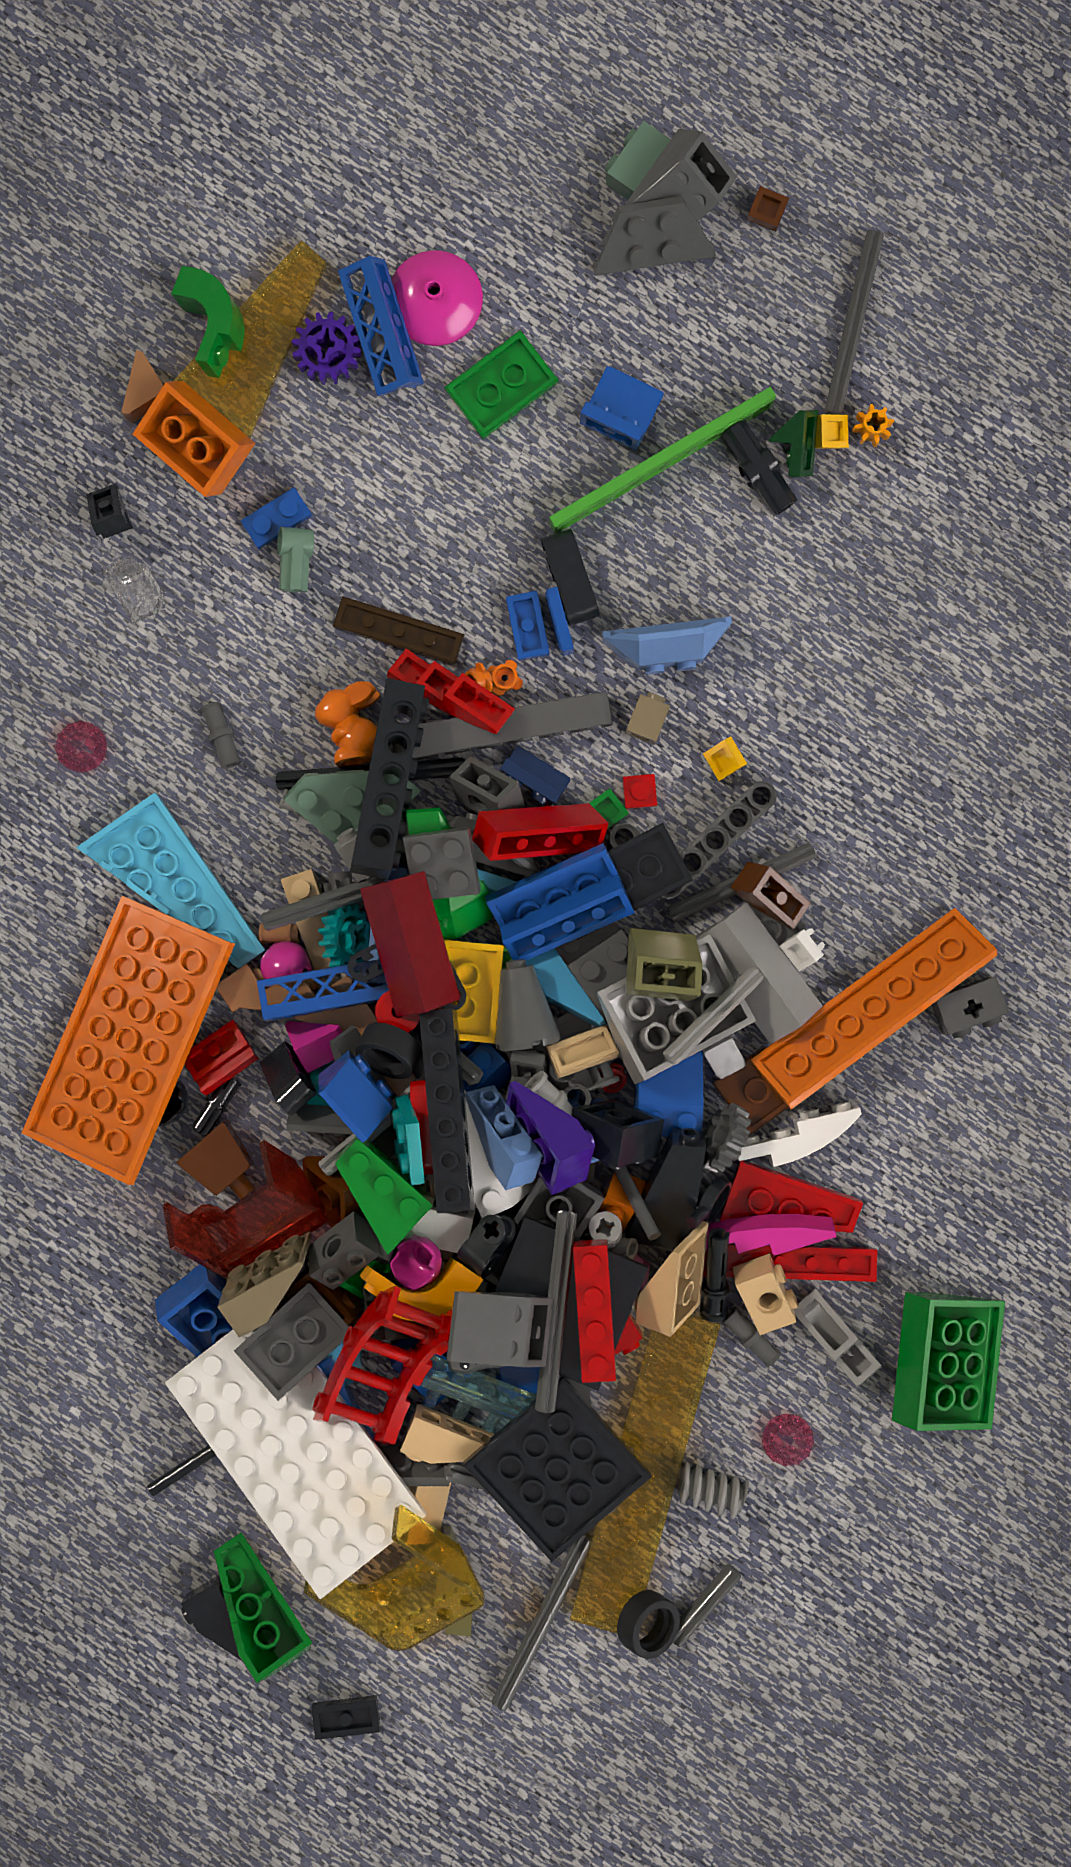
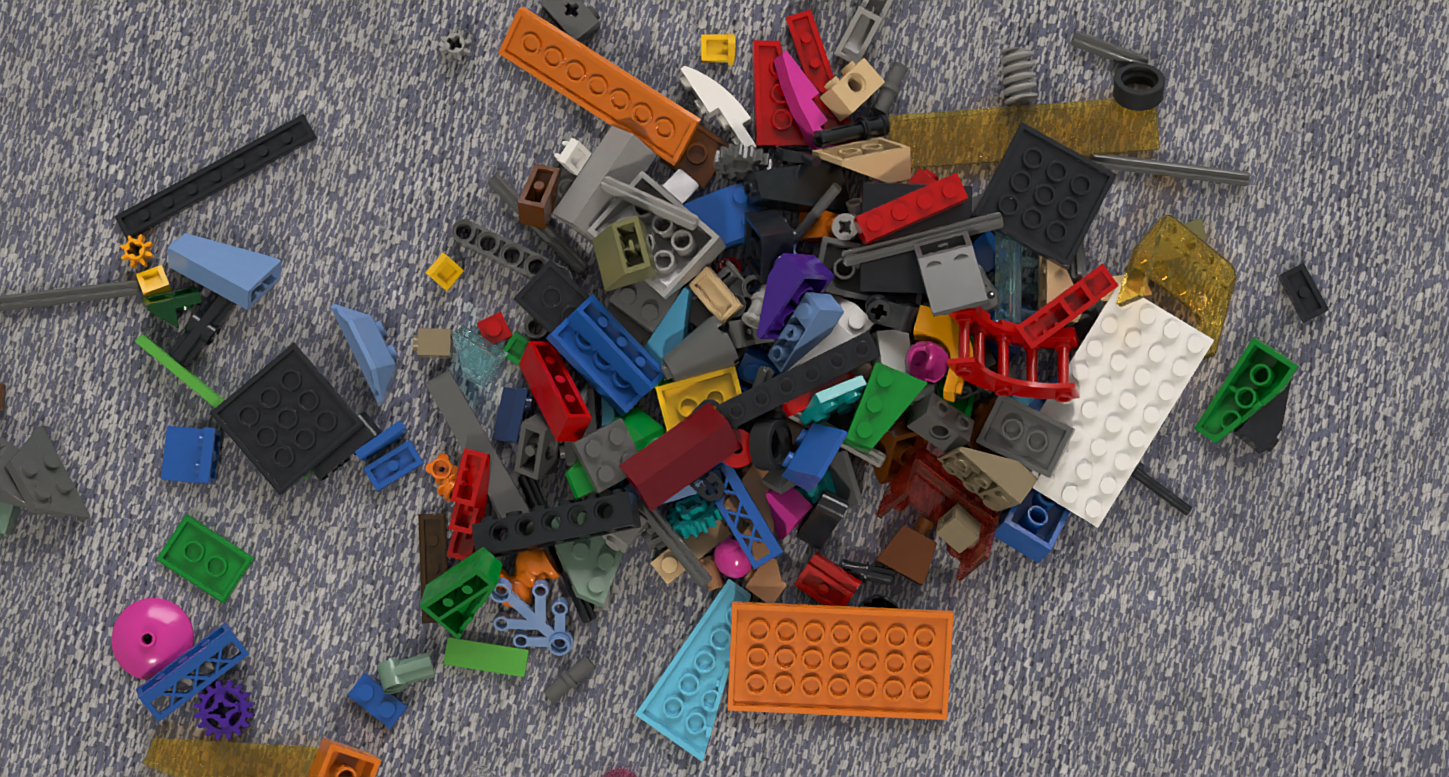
camera: 110 degrees left, 5 degrees down
clear pink gear [762,1414,814,1467] -> none
none -> black tile [114,114,317,241]
none -> medium blue slope [167,233,281,310]
none -> black tile [210,342,365,496]
none -> green wedge [419,547,503,640]
none -> light grey gear [439,29,473,63]
none -> bright green tile [443,637,529,677]
none -> clear light blue slope [452,325,509,387]
none -> medium blue plant [490,578,574,656]
none -> yellow tile [701,33,736,65]
none -> dark tan brick [936,503,981,554]
none -> red slope [1015,264,1119,349]

